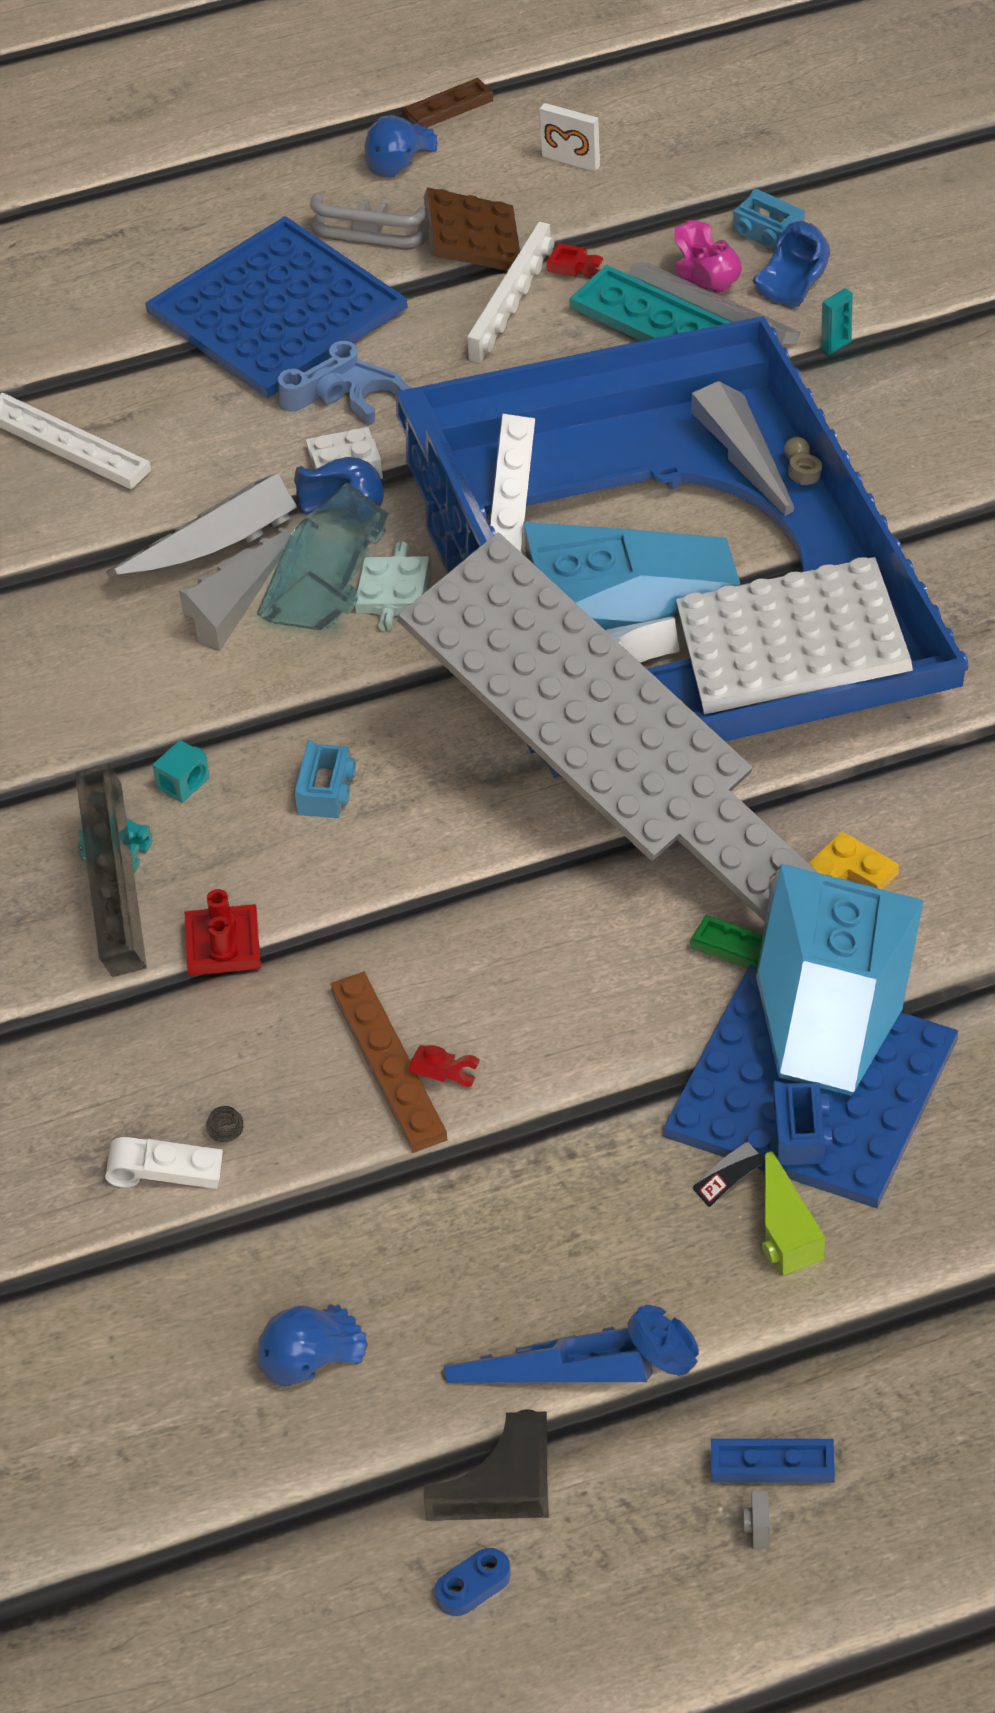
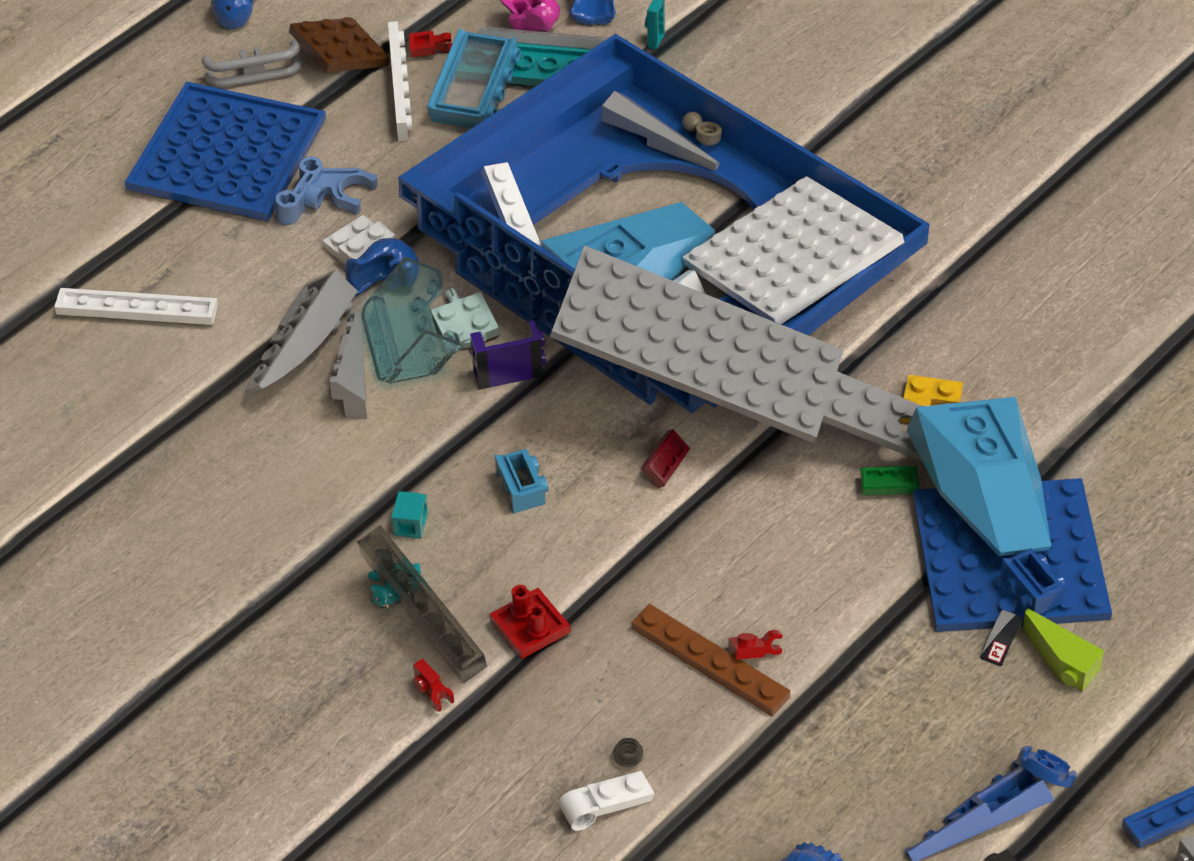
camera: 30 degrees left, 0 degrees up
none -> red plate [413,658,454,712]
none -> dark azure window [427,29,521,128]
none -> dark purple panel [470,320,546,390]
none -> dark red plate [640,429,691,488]

